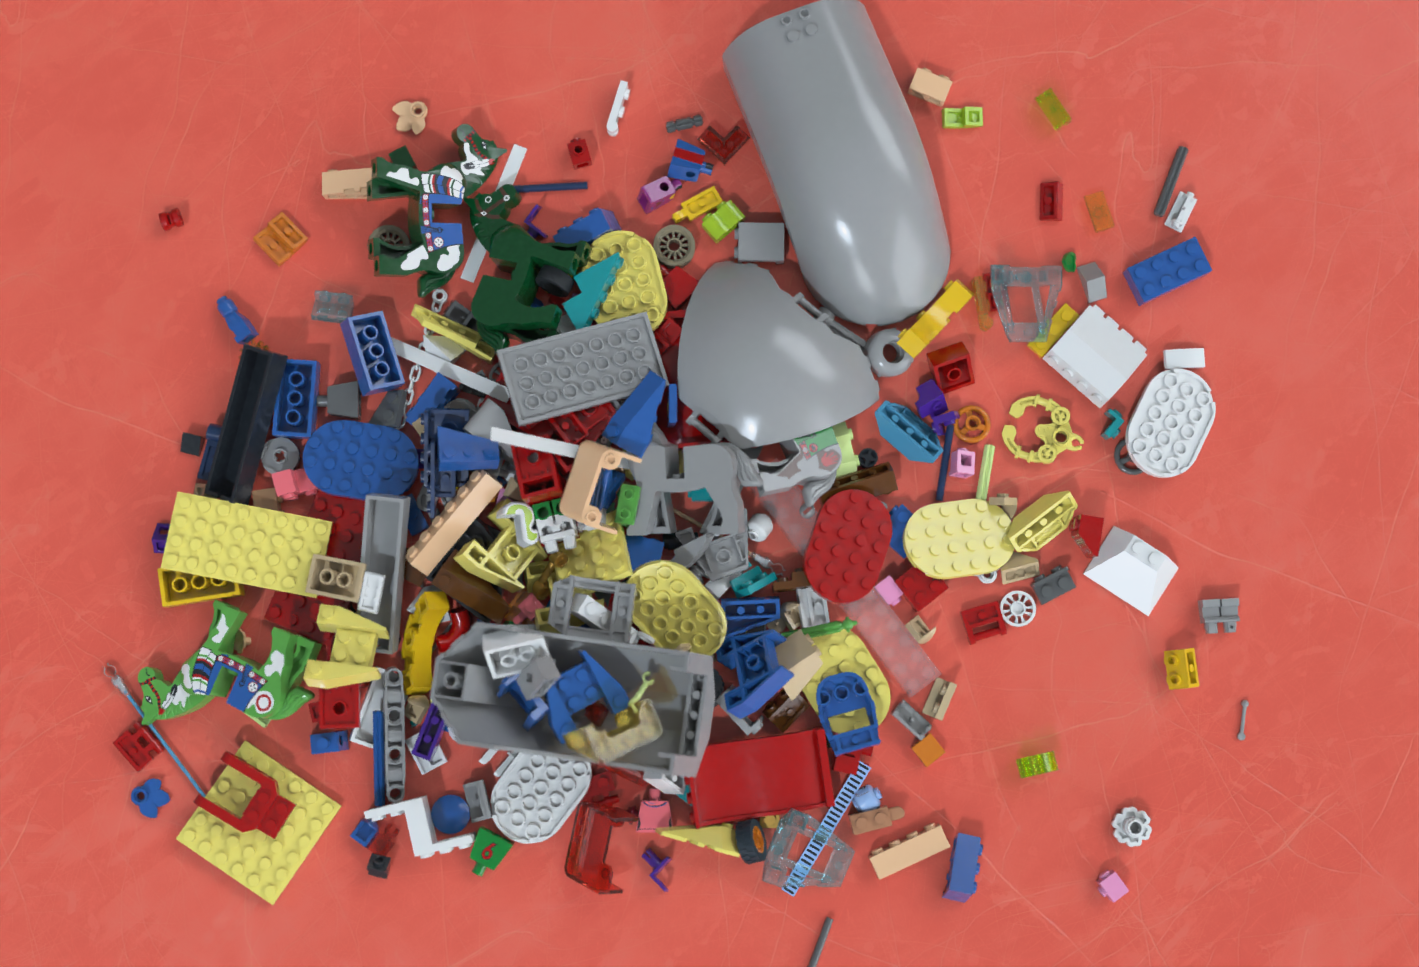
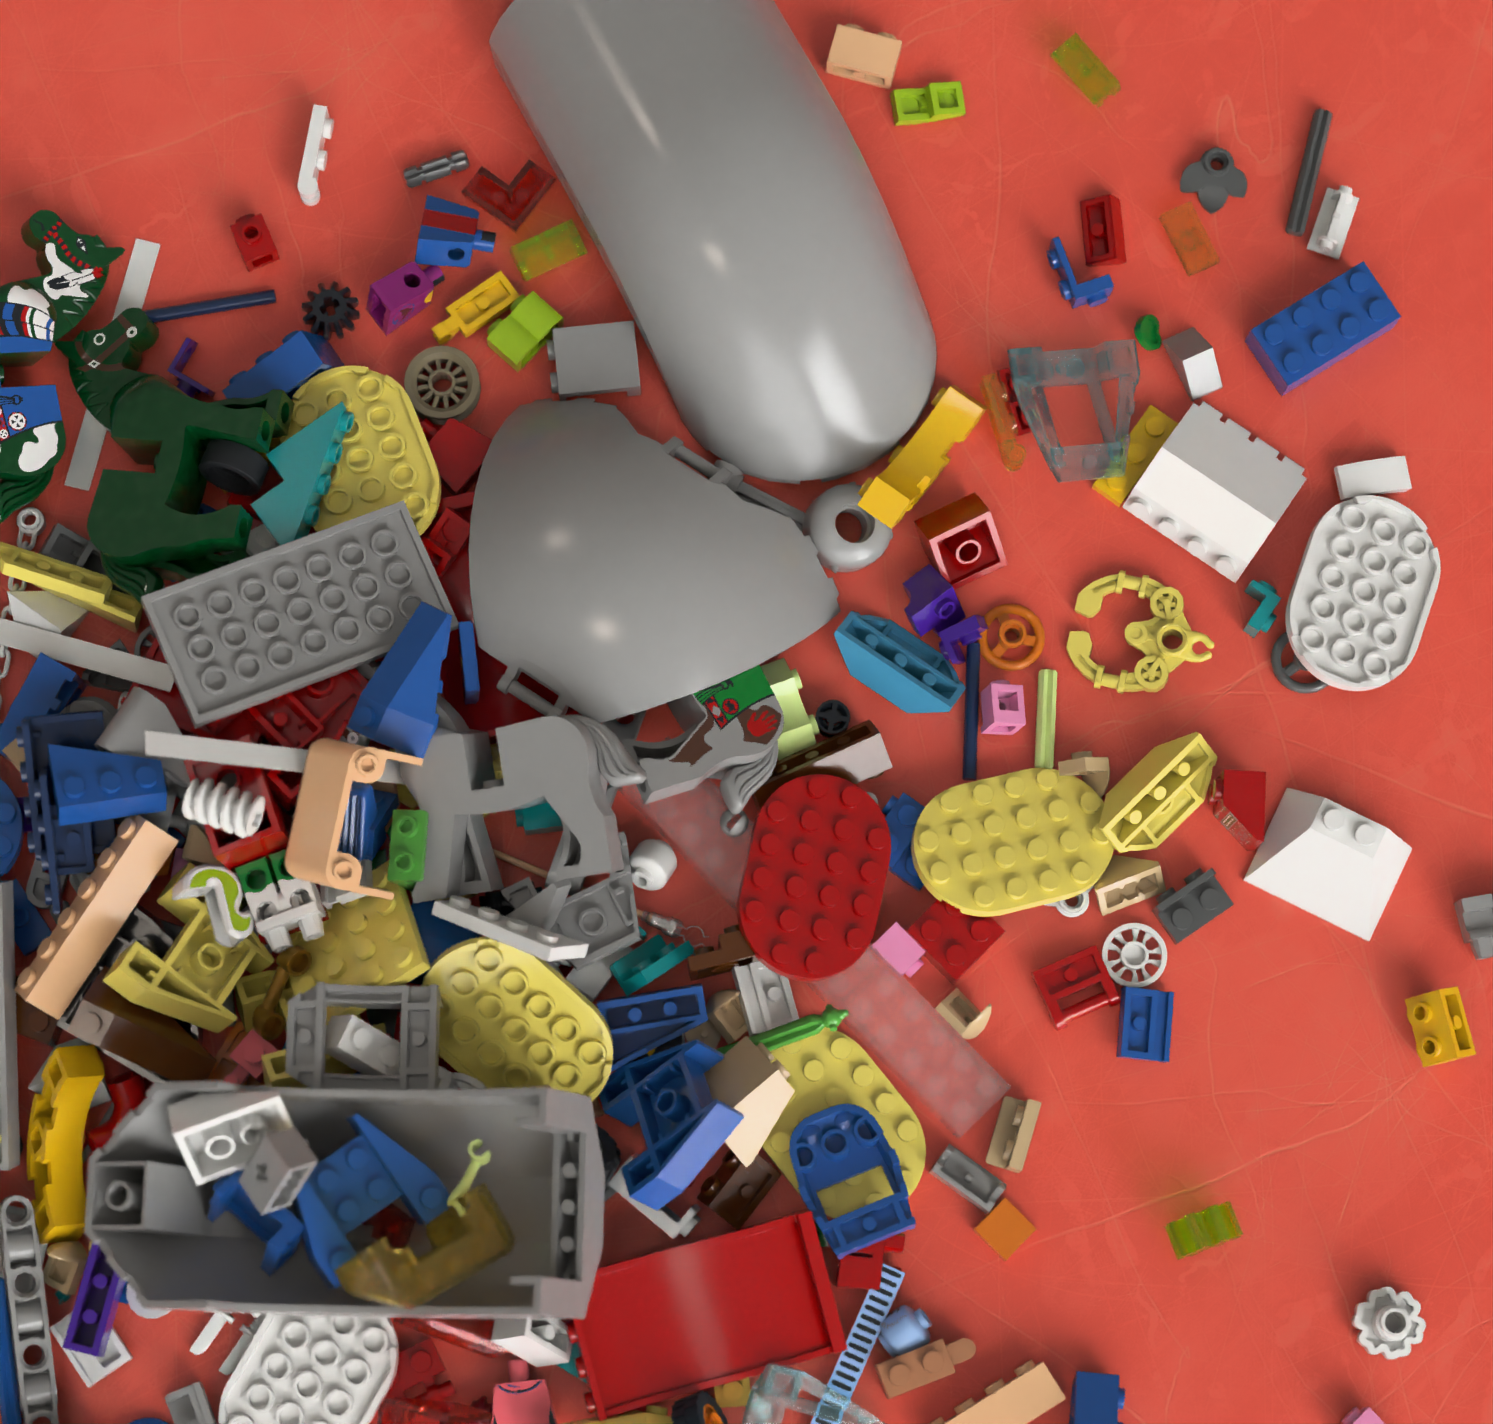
camera: 10 degrees left, 5 degrees down
none -> white piece [182,778,265,838]
none -> black gear [302,281,360,340]
none -> white wing [431,895,589,961]
none -> clear neon green hinge [509,219,588,282]
none -> blue bracket [1046,236,1114,309]
none -> blue plate [1116,987,1174,1063]
none -> dark grey plate [1180,148,1247,214]

